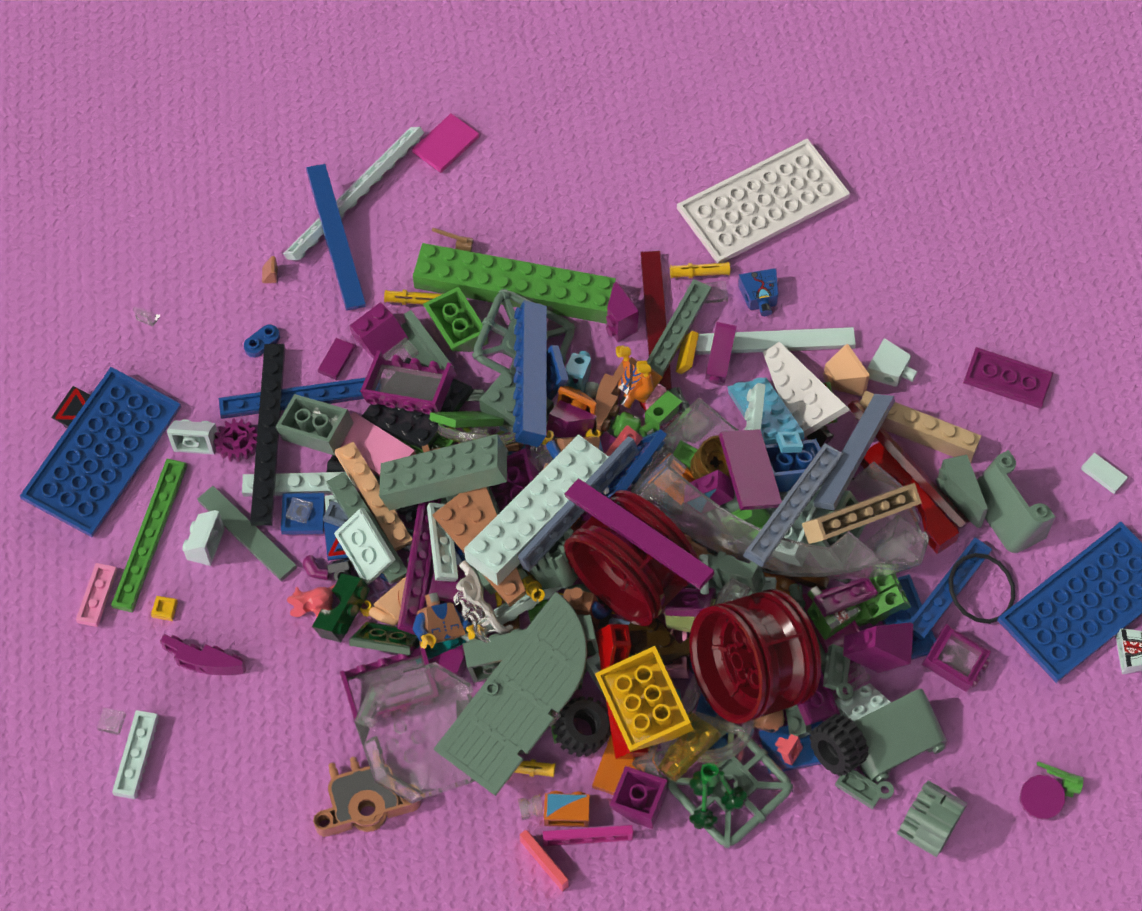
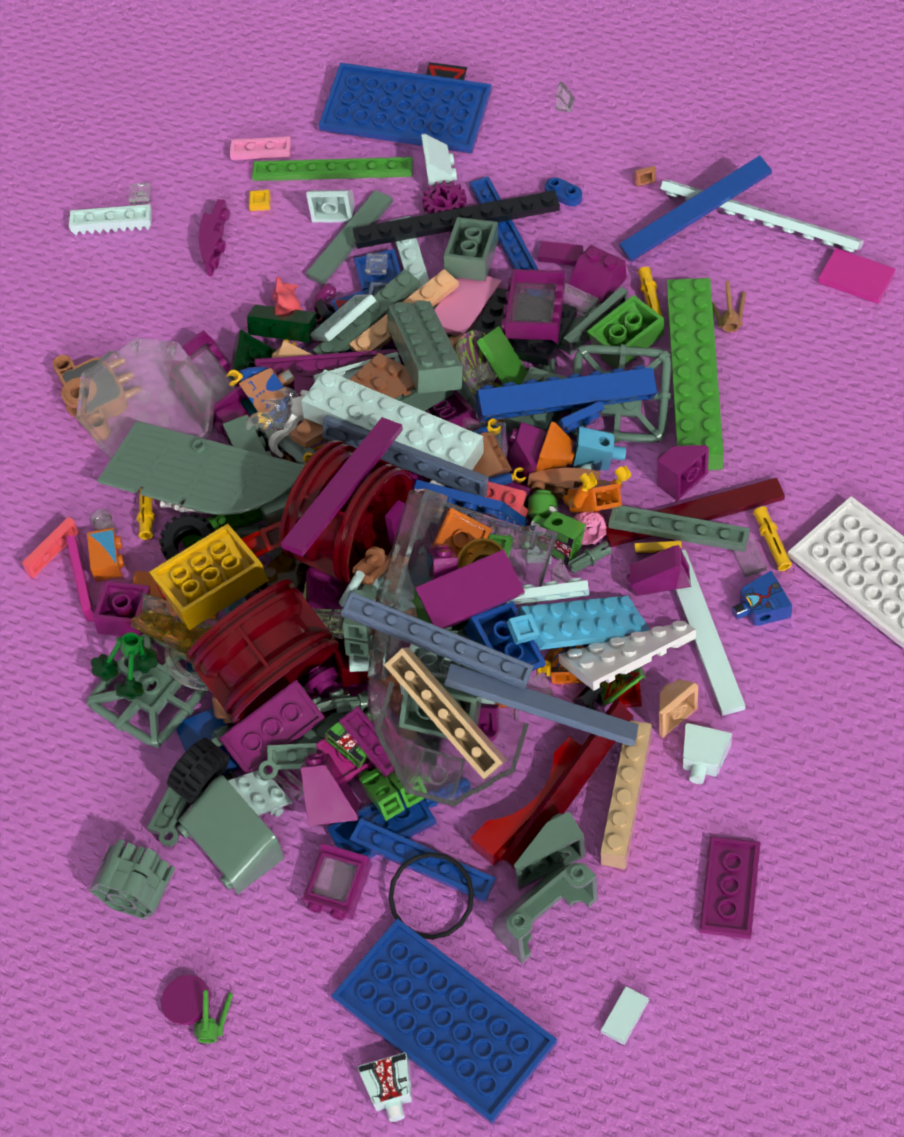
camera: 85 degrees right, 5 degrees down
coral tile [775,734,803,765] -> none

